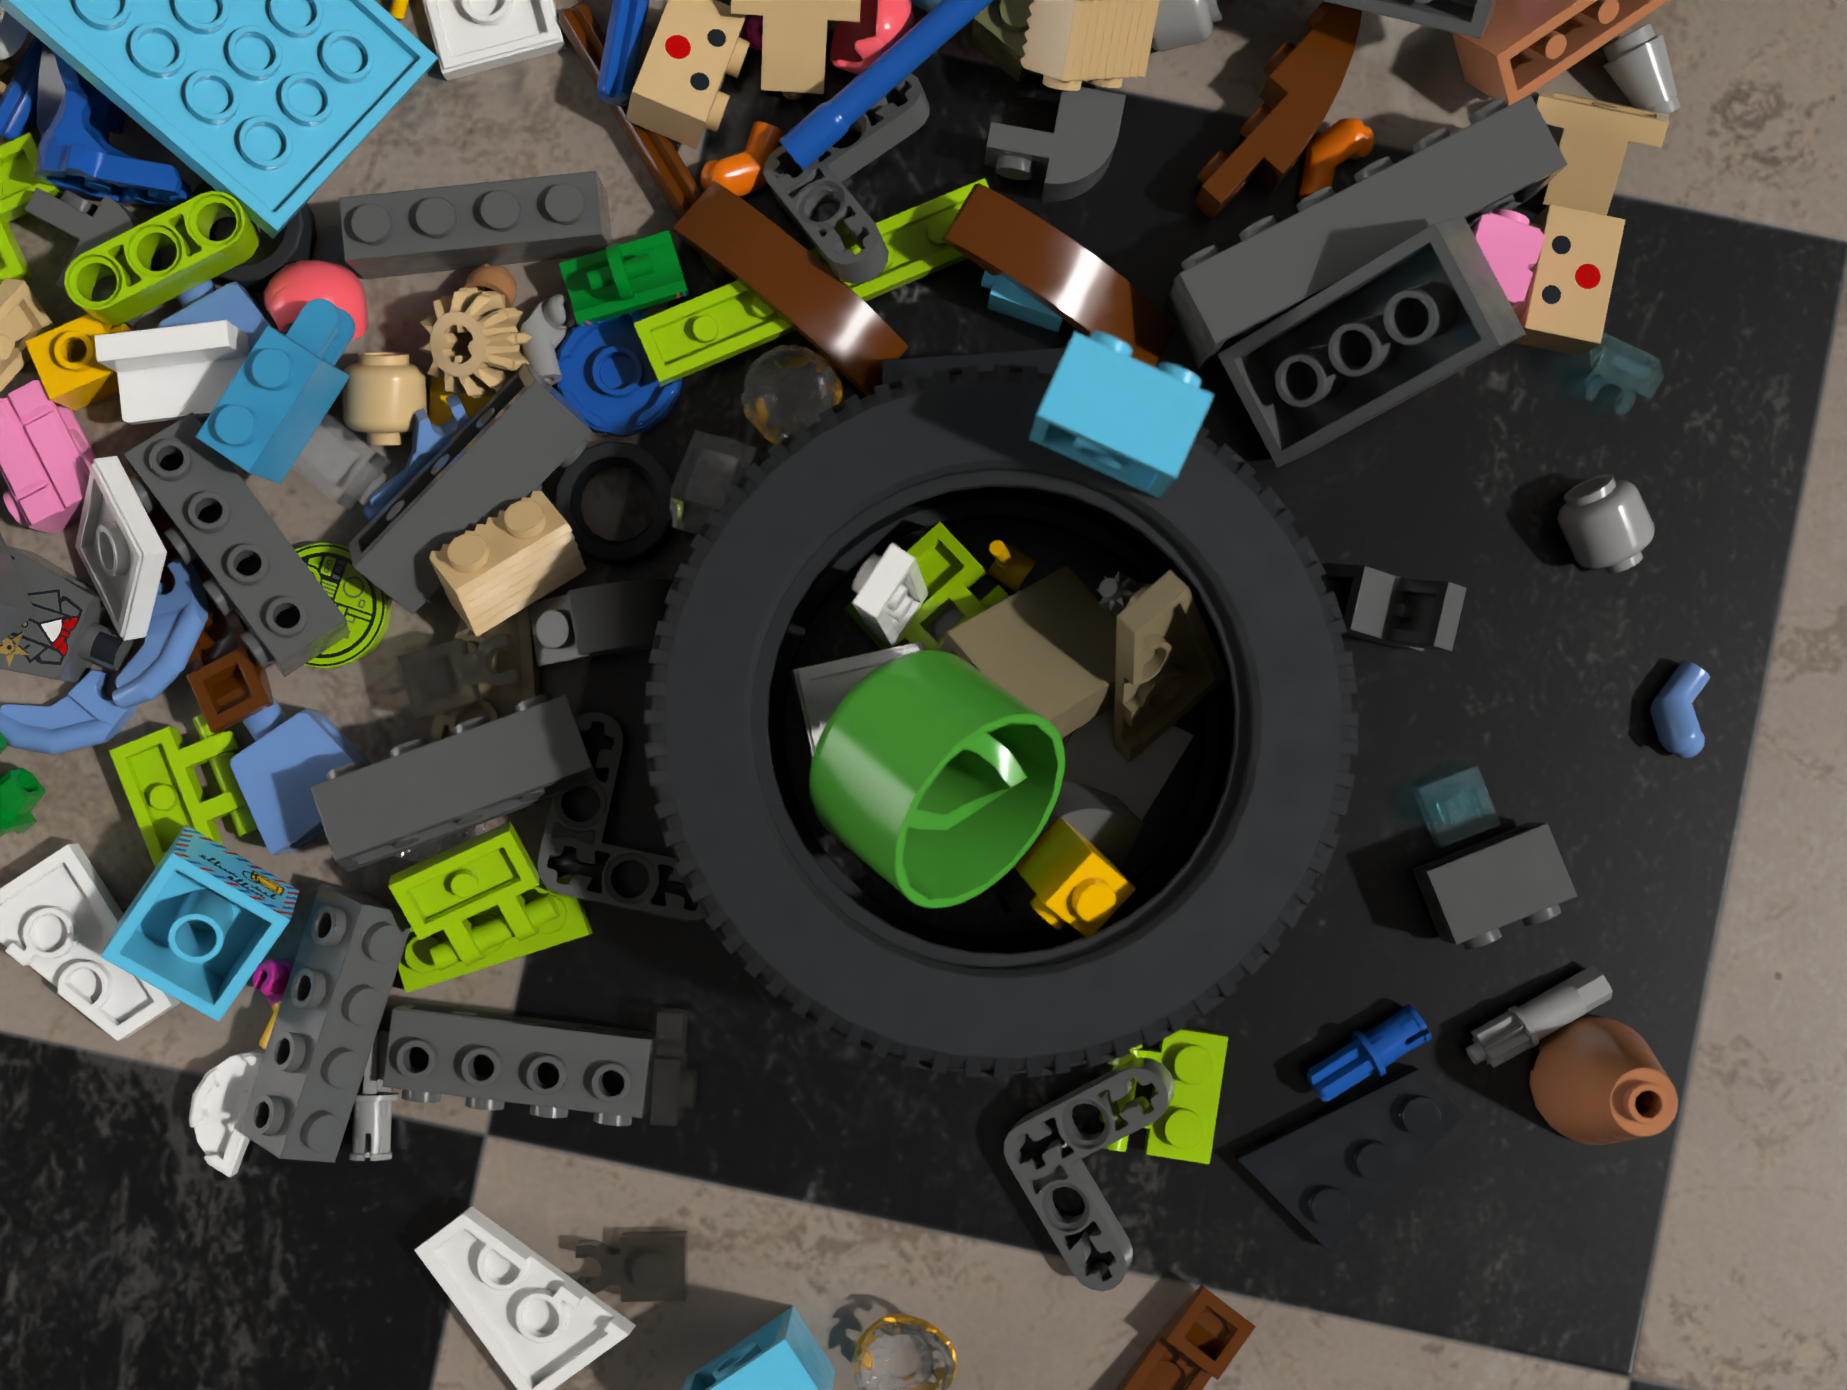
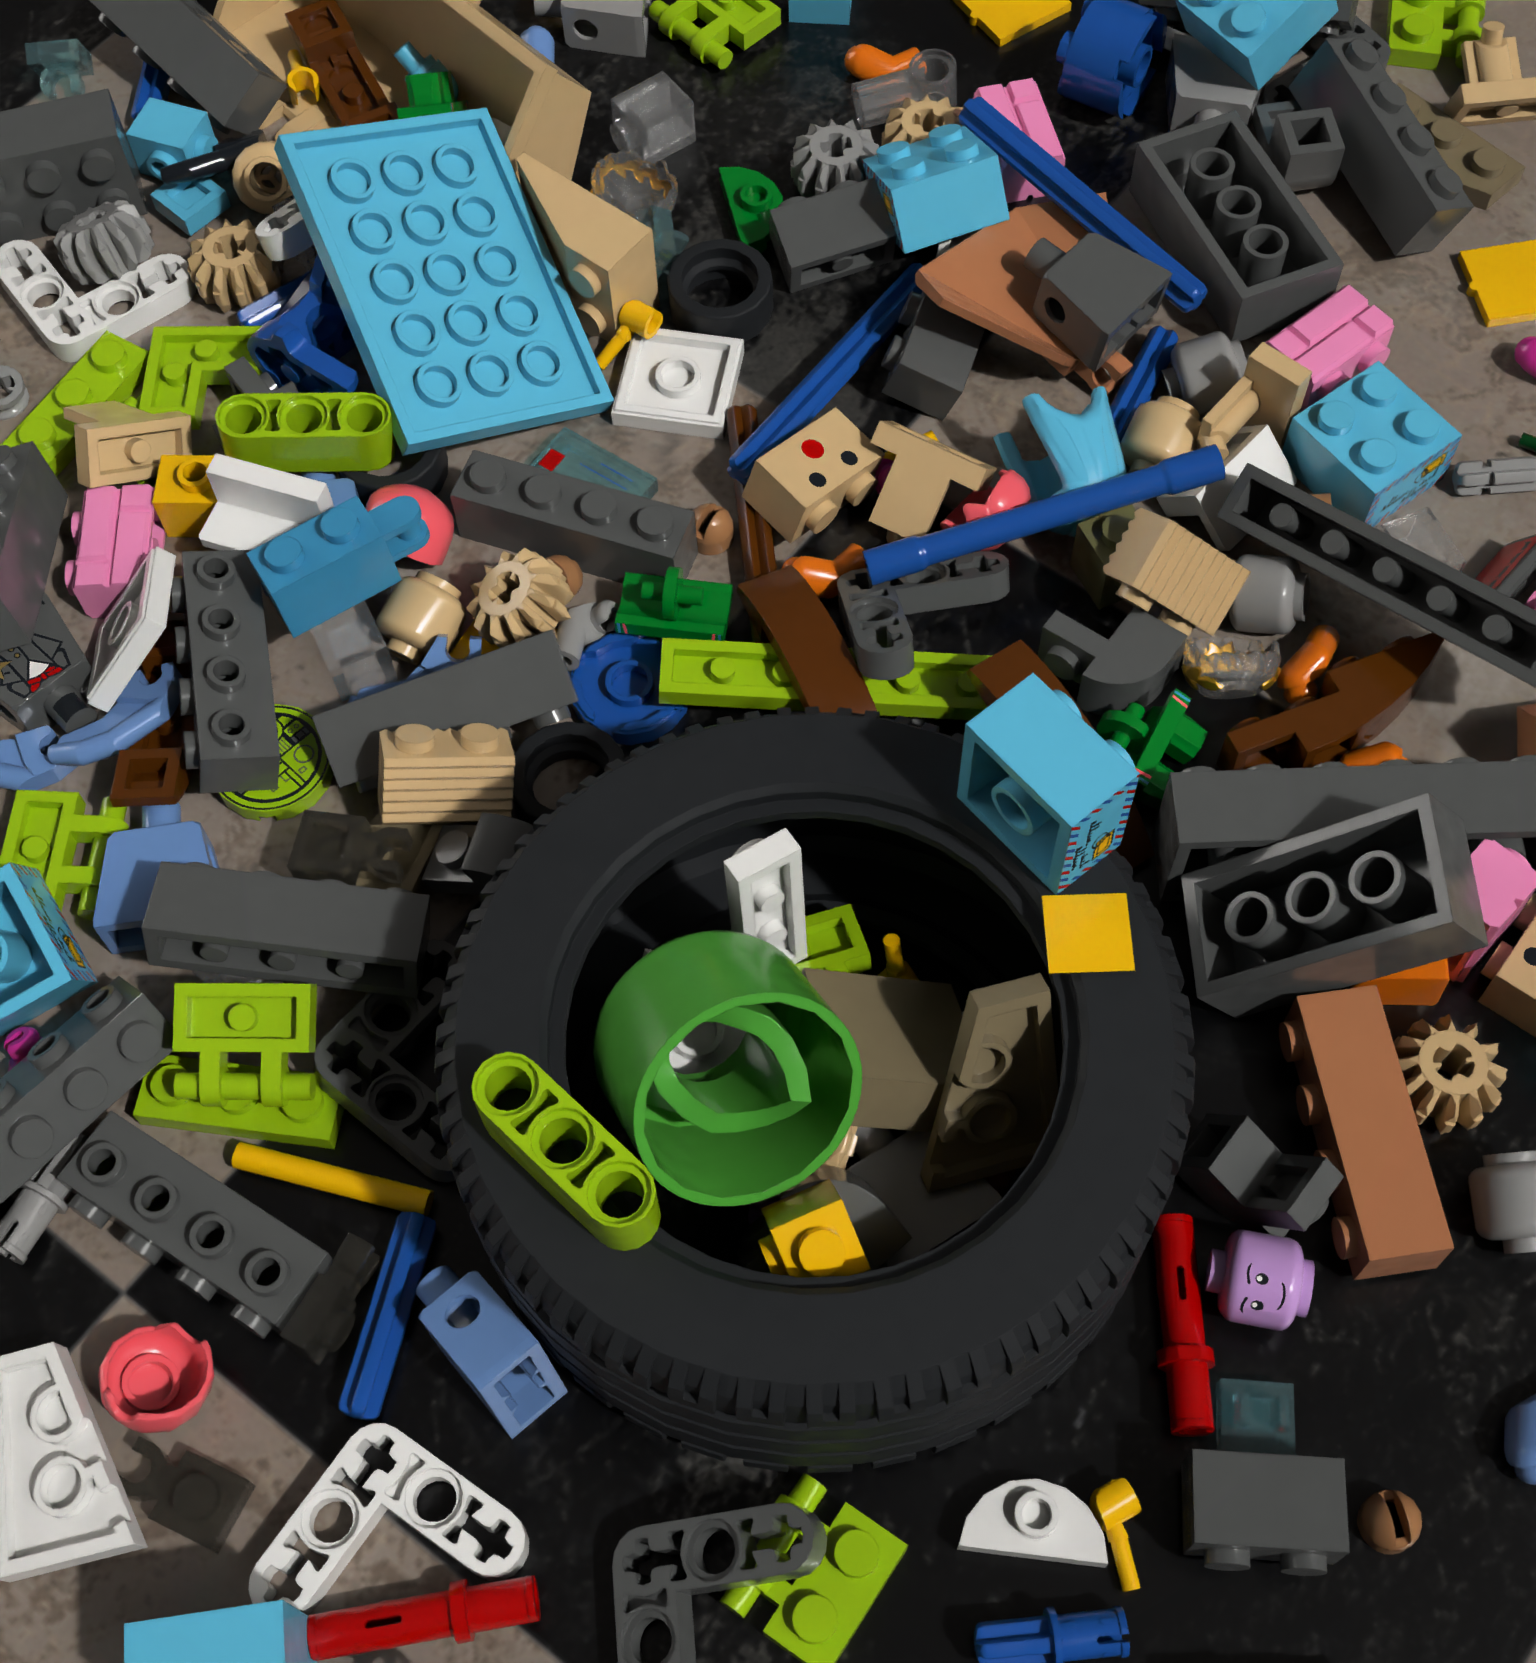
camera: 30 degrees right, 25 degrees down
none -> coral hair [98,1322,214,1433]
none -> yellow bar [231,1142,434,1216]
none -> white beam [248,1423,529,1615]
none -> red pin [307,1575,541,1661]
none -> blue axle [338,1212,437,1420]
none -> medium blue torso [416,1265,568,1439]
none -> lime beam [471,1052,661,1251]
none -> clear light blue tile [530,427,658,499]
none -> medium nougat hinge [693,503,734,555]
none -> white plate [957,1479,1108,1568]
none -> yellow sticker [1042,893,1135,974]
none -> yellow hand [1089,1478,1142,1592]
none -> green hips [1096,688,1209,811]
none -> red pin [1152,1213,1215,1437]
none -> clear hair [1181,635,1281,700]
none -> lavender head [1205,1229,1315,1331]
none -> orange arm [1277,625,1340,704]
none -> nougat brick [1279,985,1454,1280]
none -> medium nougat hinge [1357,1490,1422,1554]
none -> tan gear [1394,1014,1508,1135]

